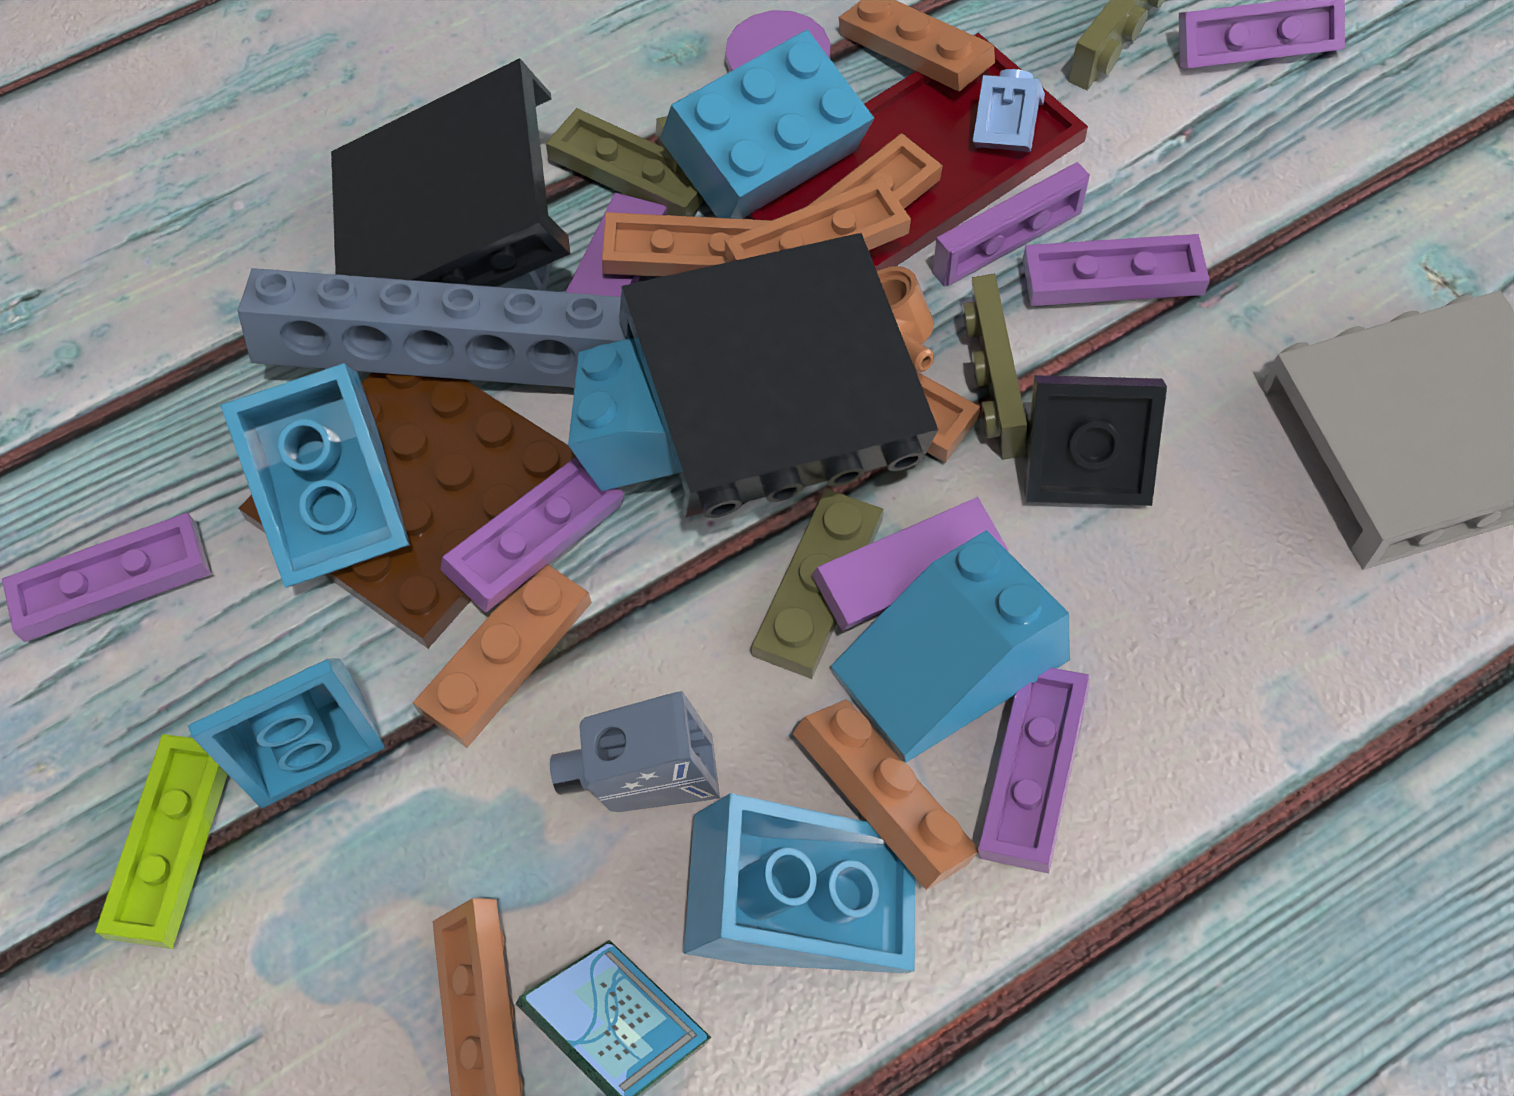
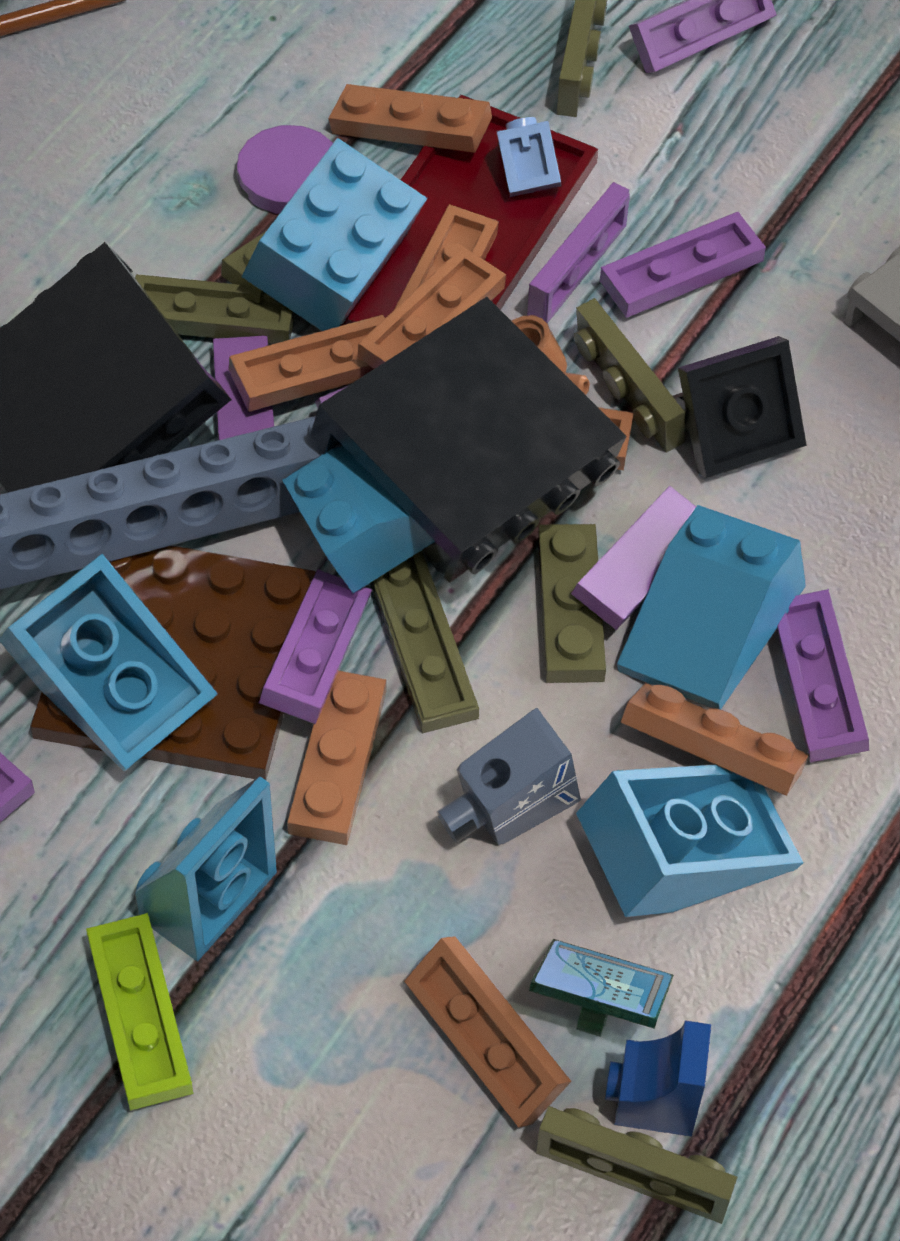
camera: 30 degrees left, 5 degrees down
none -> olive tile [370,550,480,734]

